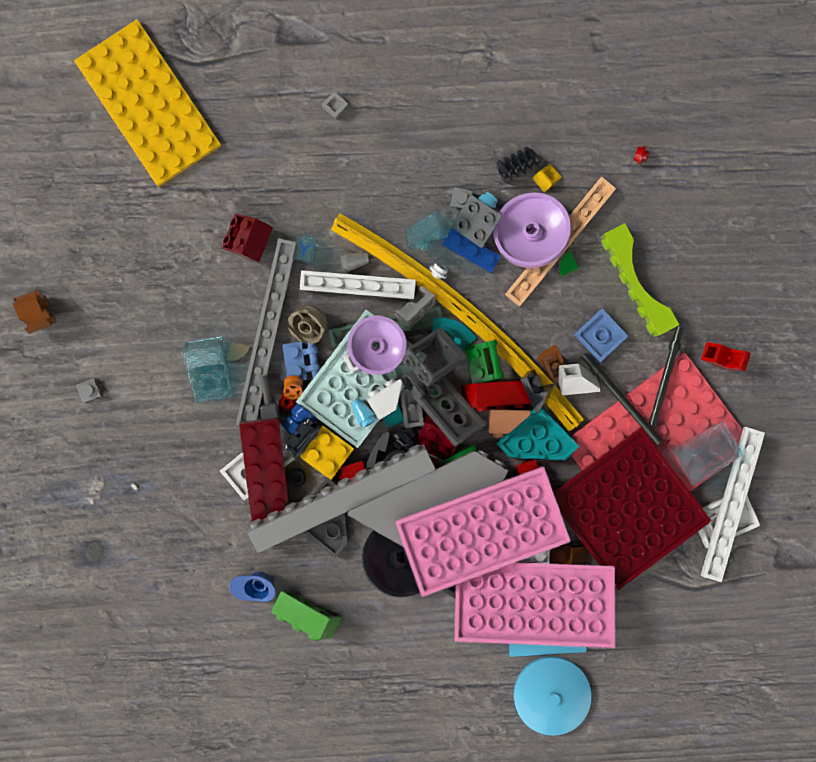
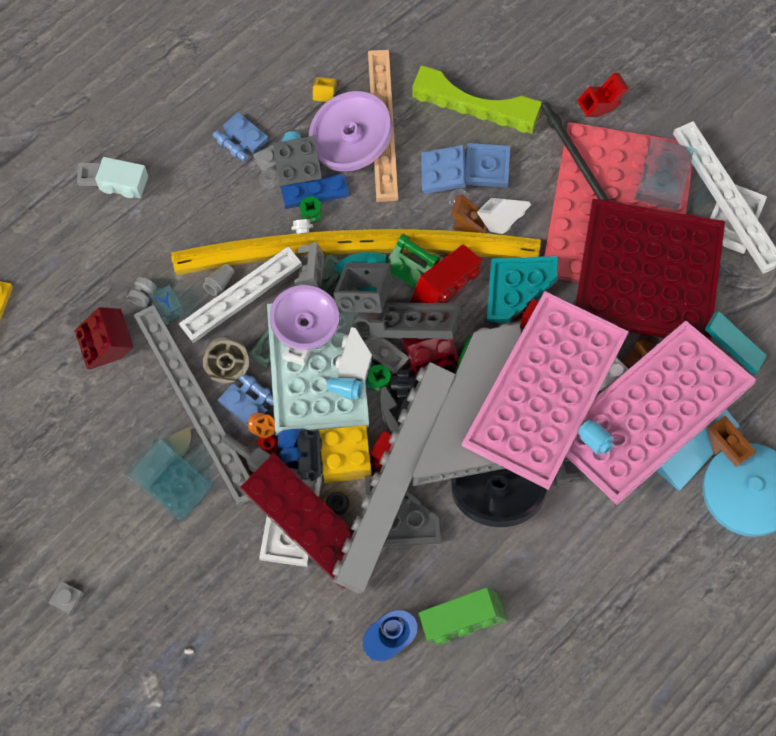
camera: 40 degrees left, 20 degrees down
clear light blue slope [405,210,452,252] -> none
nougat slope [487,410,530,437] -> none
black piece [496,147,540,183] -> none
black slope [520,369,555,413] -> none
green tile [559,251,579,277] -> none
pearl dark grey bar [581,352,663,445] -> none
red plate [634,145,649,165] -> none
none -> light aqua brick [95,157,148,198]
none -> light grey wheel [127,277,157,308]
none -> medium blue plate [213,112,269,162]
none -> green wheel [299,196,322,224]
none -> green wheel [368,364,391,392]
none -> medium blue plate [421,145,466,194]
none -> medium azure brick [578,419,614,455]
none -> teal tile [705,311,767,374]
none -> dark orange slope [707,416,756,467]

